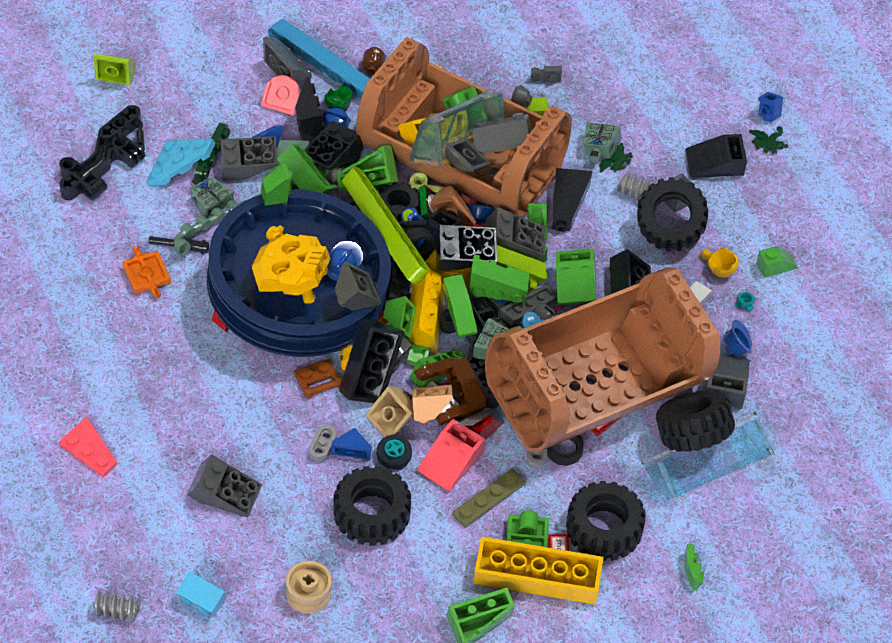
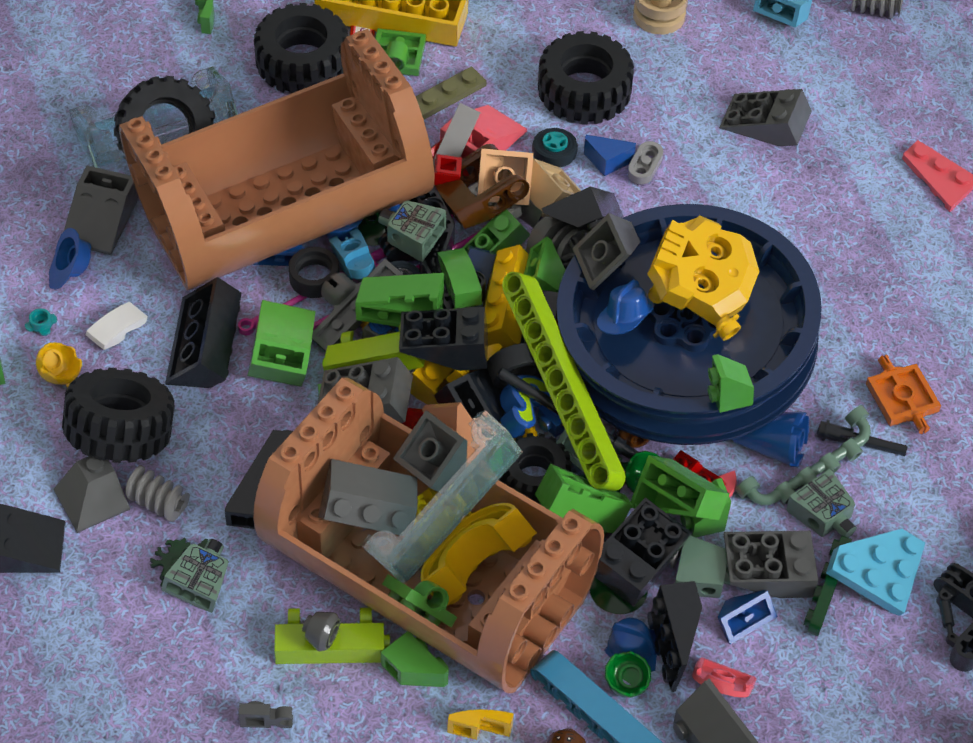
camera: 175 degrees left, 0 degrees up
none -> red slope [434,154,462,185]
none -> dark blue brick [467,246,496,286]

